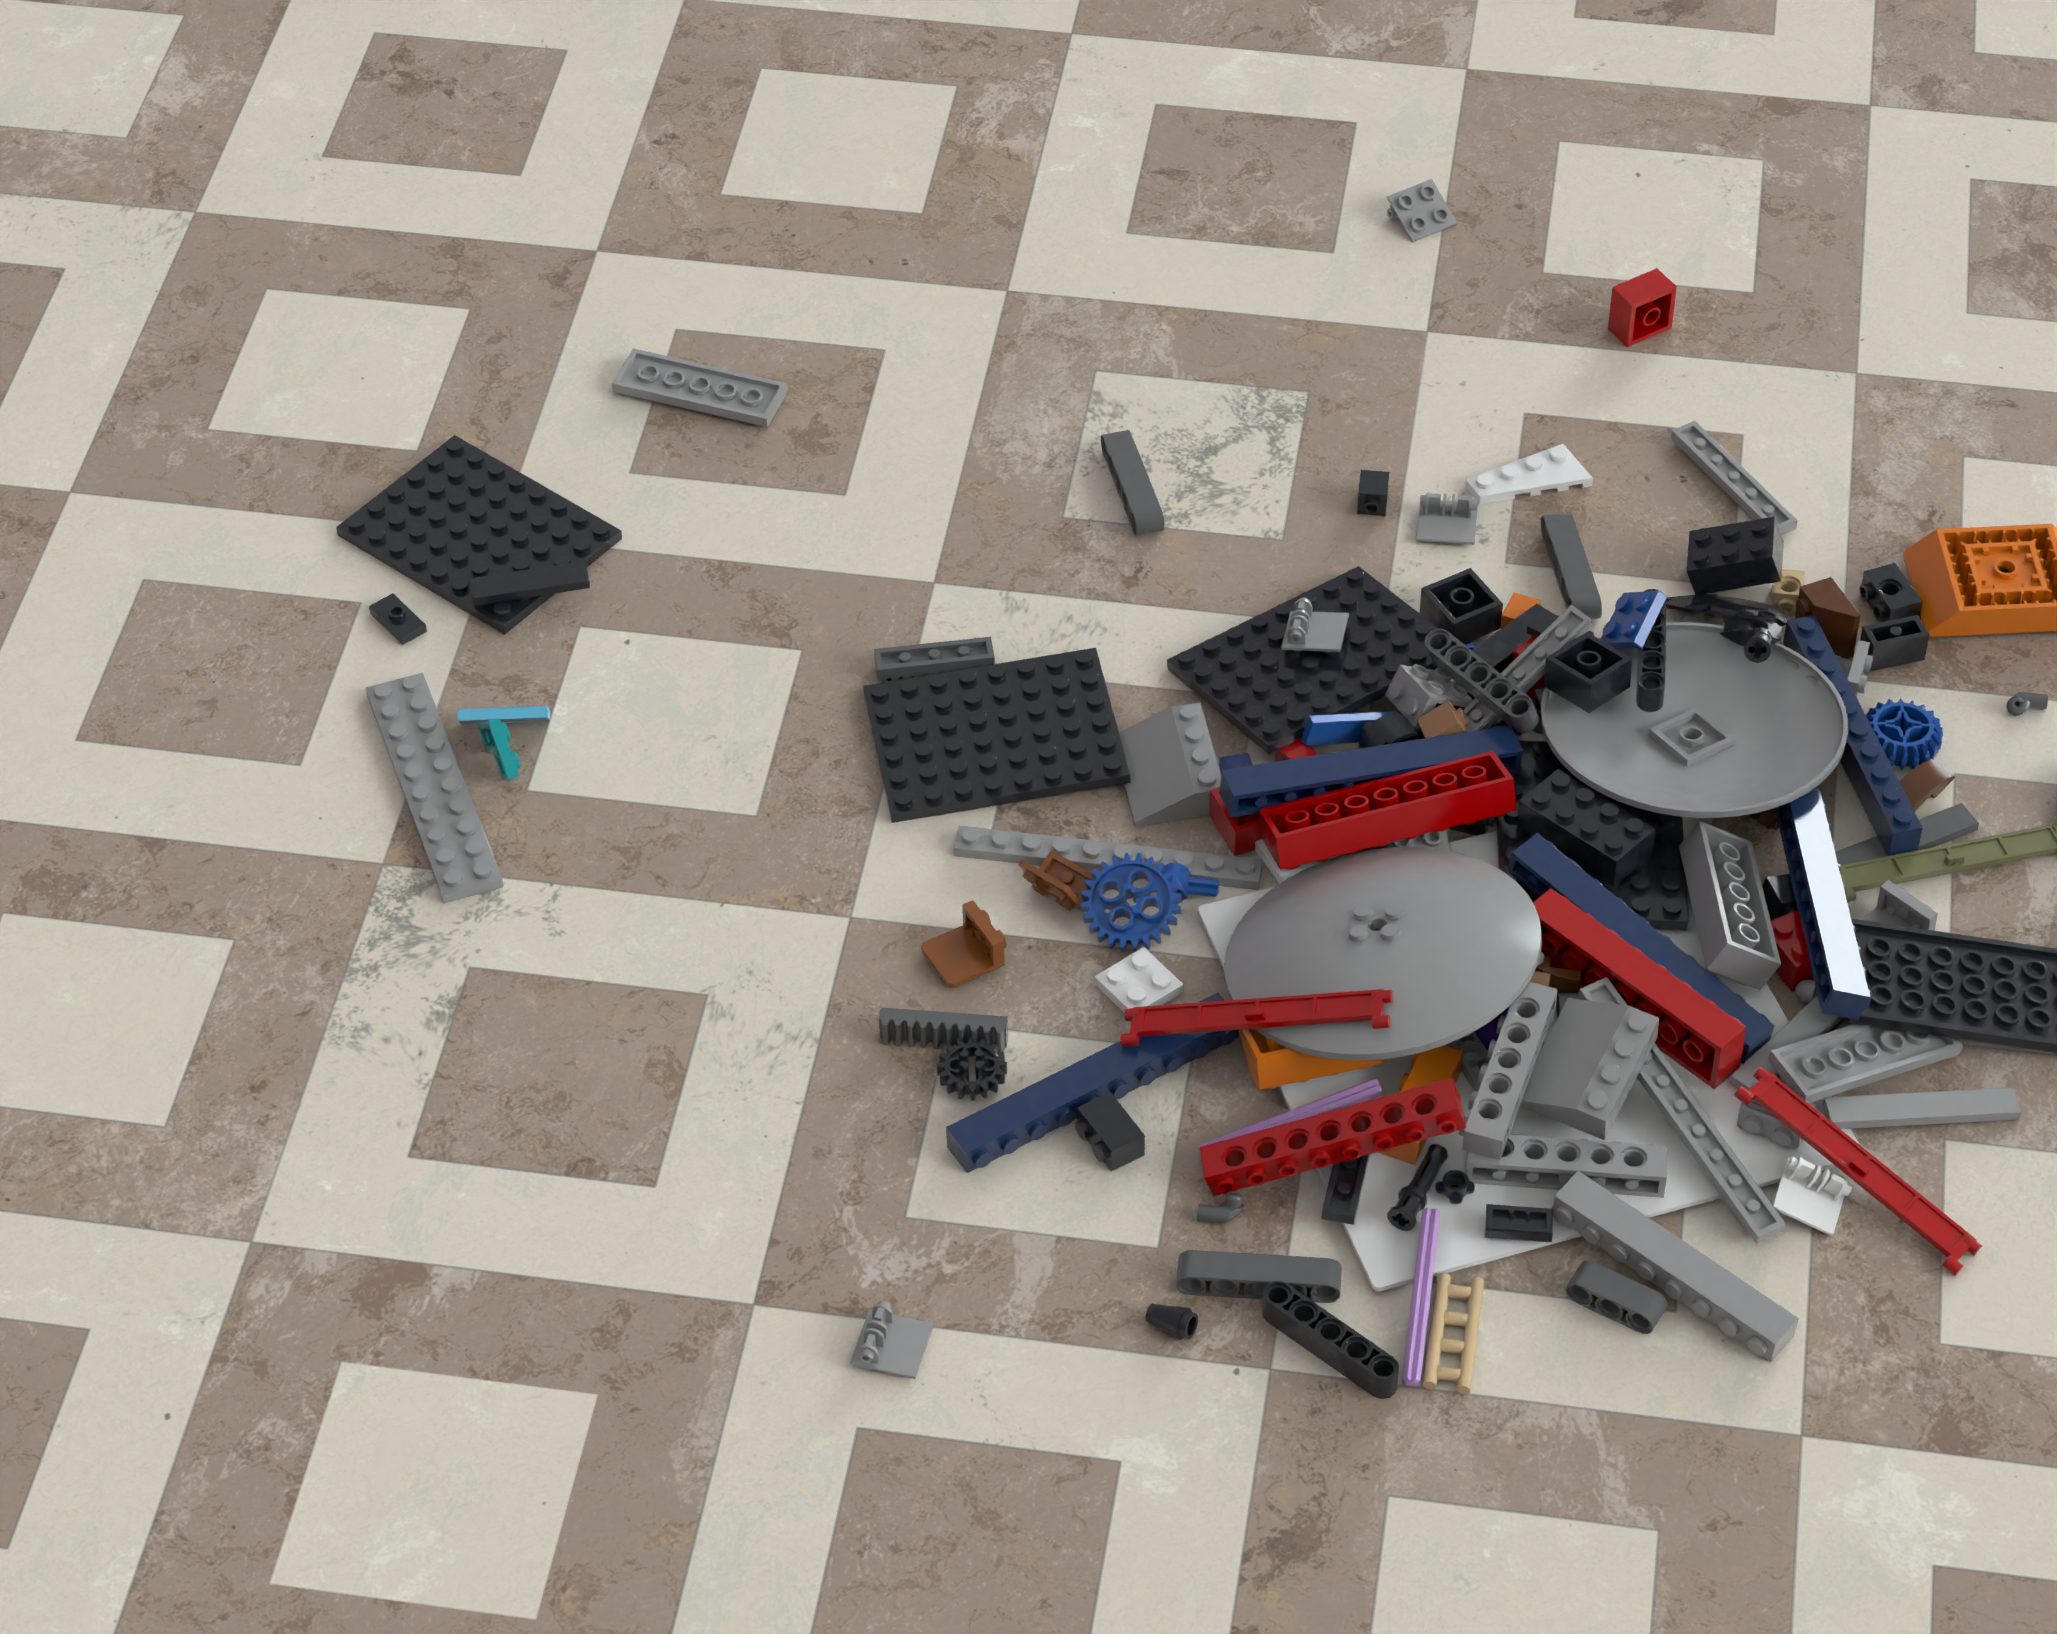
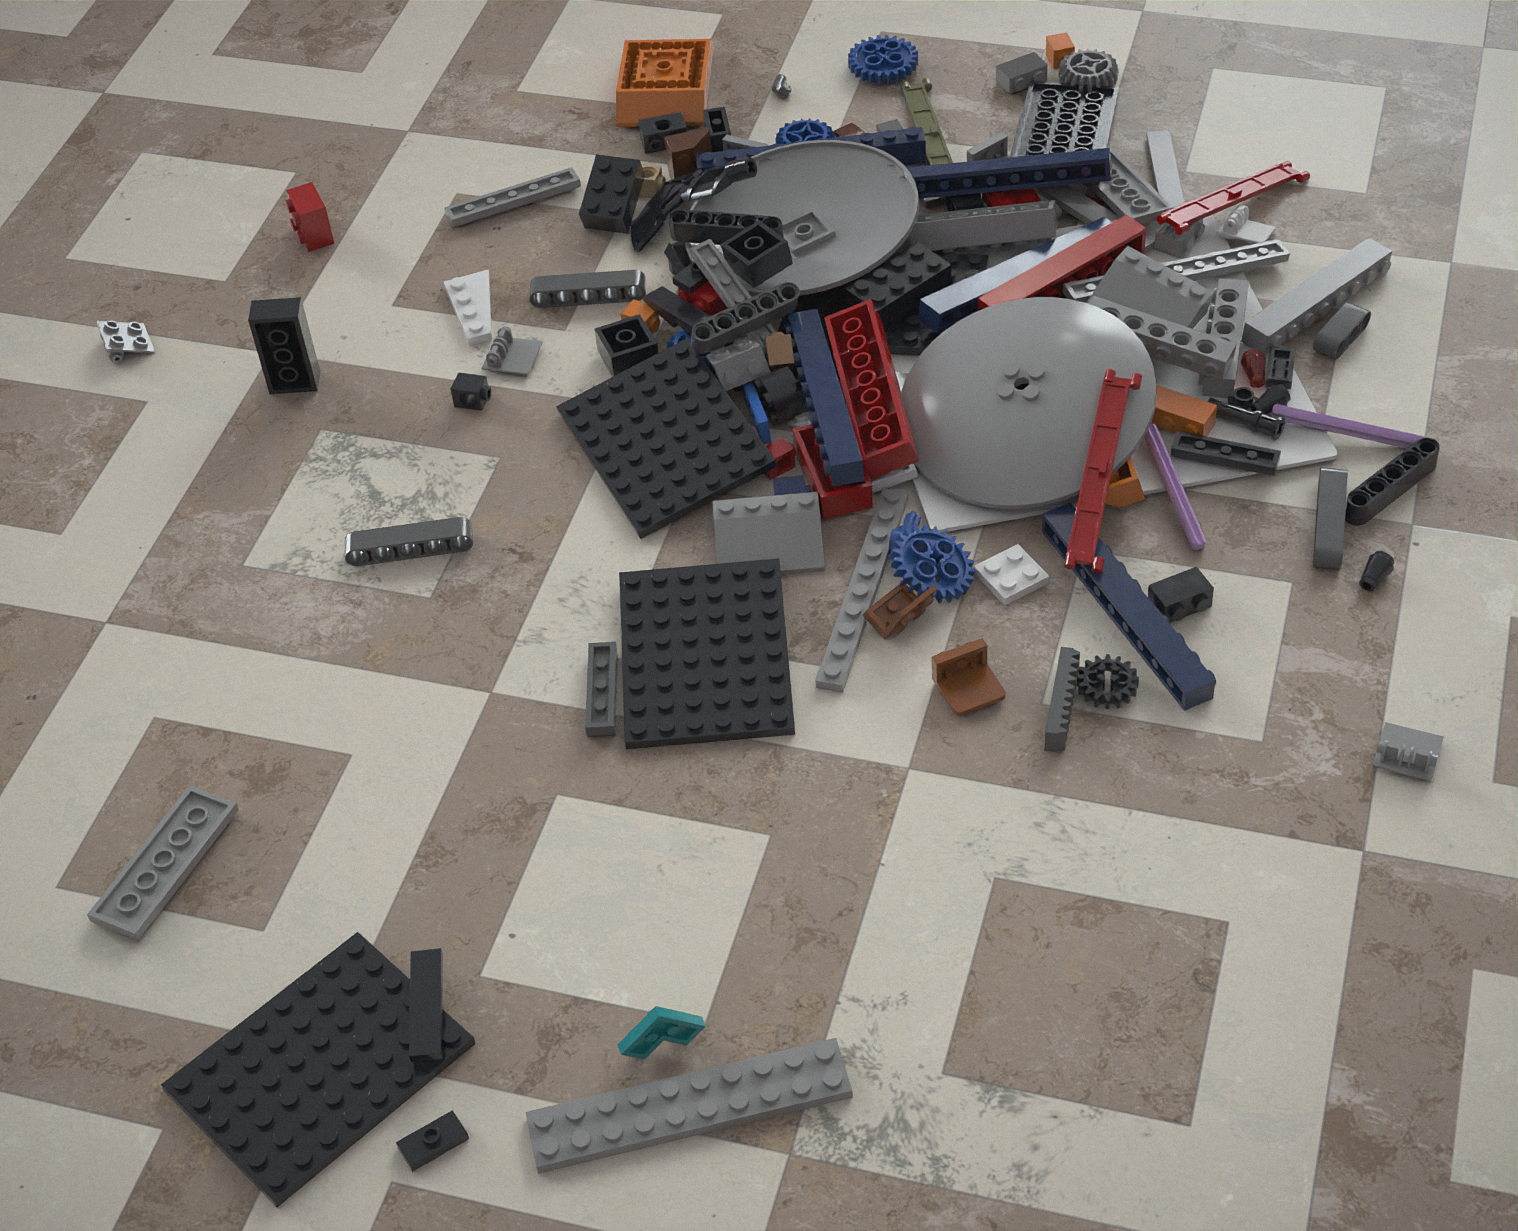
camera: 80 degrees left, 0 degrees up
medium azure tile [457,706,550,724] -> none
dark grey arm [1197,1191,1244,1223] -> none
red brick [1200,1078,1466,1196] -> none
light grey hinge [1281,598,1349,652] -> none
tan bar [1423,1273,1484,1394] -> none
blue plate [1600,590,1667,649] -> none
none -> black brick [248,297,320,394]
none -> clear red cone [1240,349,1266,388]
none -> black cone [1251,384,1291,415]

